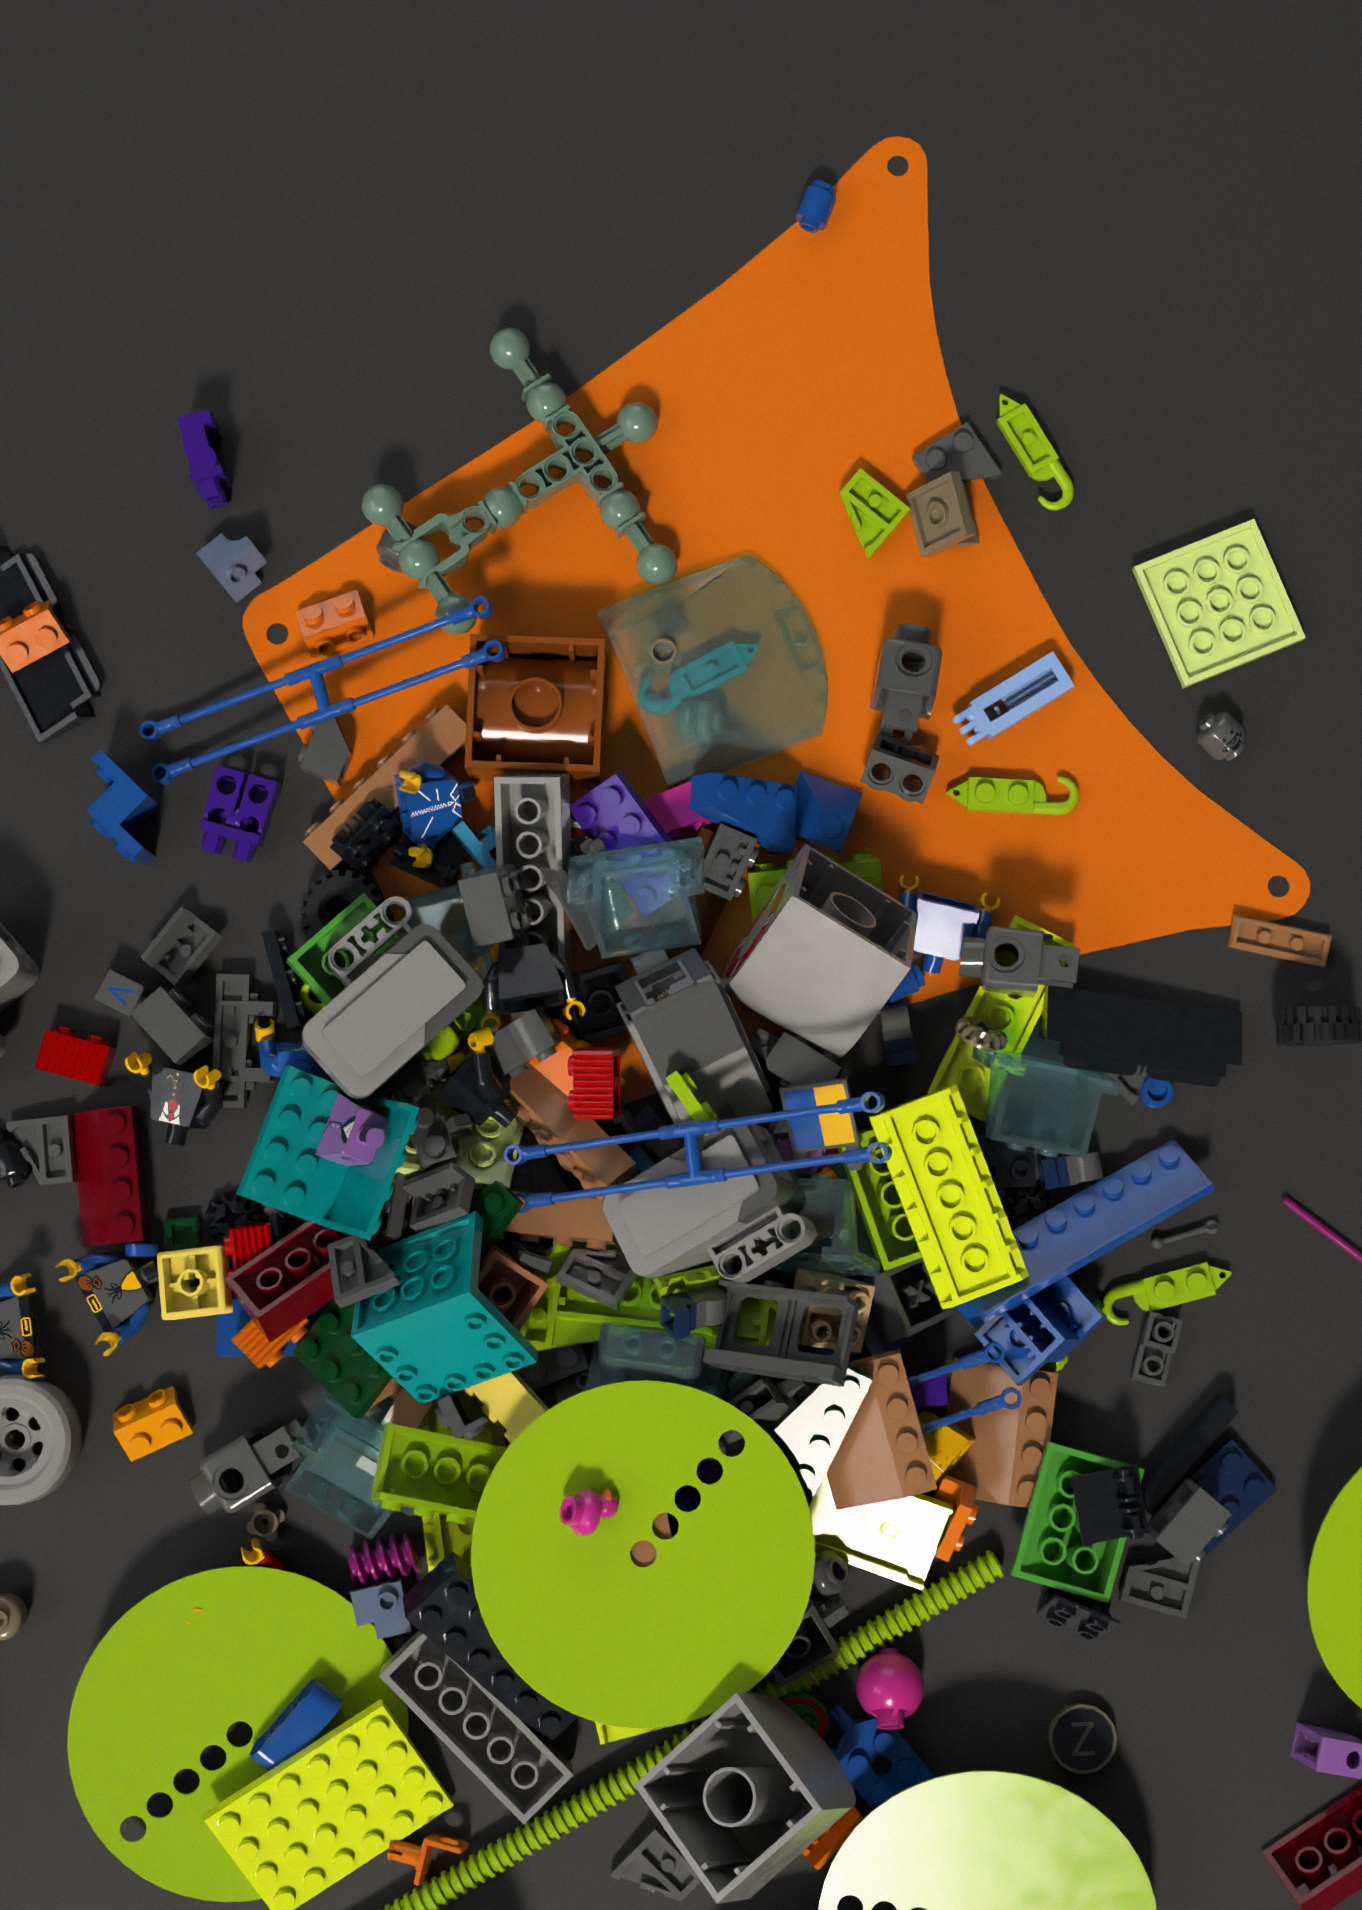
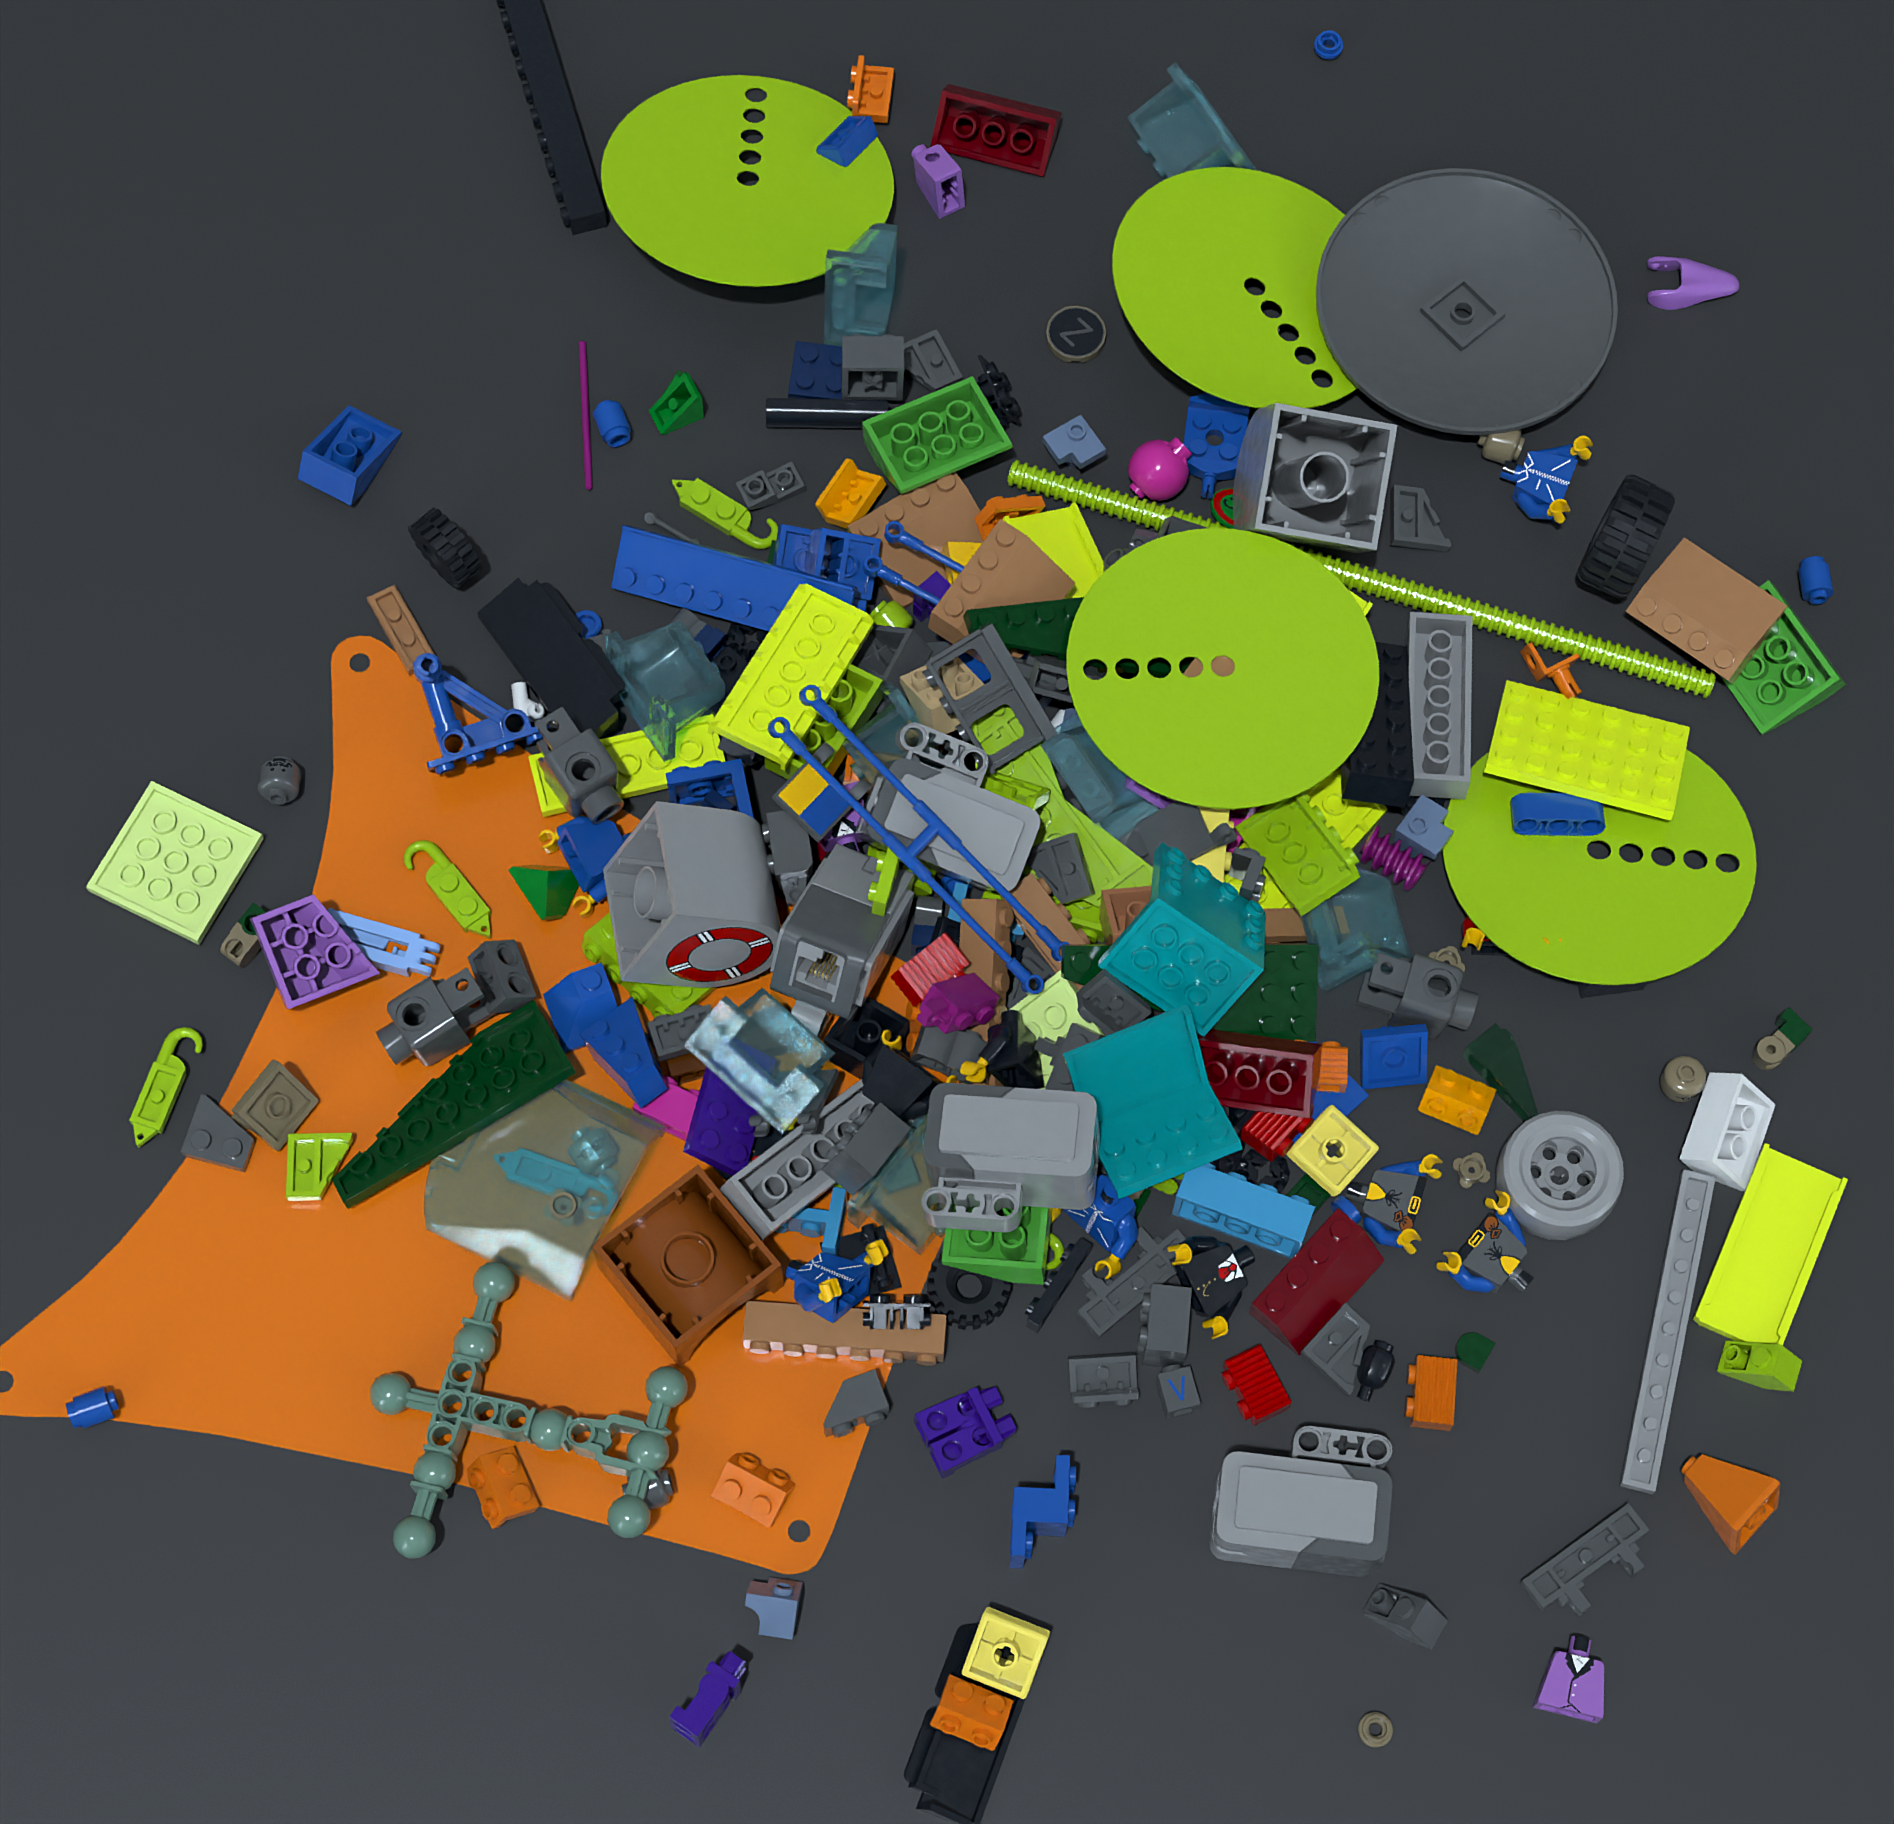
camera: 130 degrees left, 15 degrees down
blue bar [139,596,506,785] -> none
medium lavender torso [315,1094,387,1166] -> none
dark grey wing [327,1235,401,1308] -> none
dark grey tile [507,1241,552,1273] -> none
dark pink animal [560,1489,619,1536] -> none
leg [660,1286,726,1340] -> none
dark tan gear [955,1017,1007,1051] -> none
black hinge [1071,1464,1149,1545] -> none
none -> dark tan leg [220,902,266,968]
none -> medium lavender wedge [250,894,380,1009]
none -> dark green wing [332,1000,576,1209]
none -> blue plate [412,653,550,775]
none -> orange bracket [467,1446,540,1529]
none -> green slope [508,865,579,920]
none -> white arm [511,682,545,723]
none -> blue brick [593,400,631,447]
none -> green slope [648,370,704,435]
none -> blue bracket [666,759,754,819]
none -> light orange bracket [815,458,886,529]
none -> clear light blue windscreen [824,223,898,346]
none -> lime head [869,600,914,628]
none -> magenta hinge [916,973,1000,1034]
none -> light yellow brick [962,1607,1050,1699]
none -> sand blue brick [1042,415,1106,469]
none -> dark grey flag [1136,801,1237,862]
none -> dark azure brick [1172,1163,1315,1259]
none -> blue tile [1360,1024,1428,1089]
none -> dark tan plate [1452,1152,1490,1189]
none -> clear green slope [1463,1023,1538,1123]

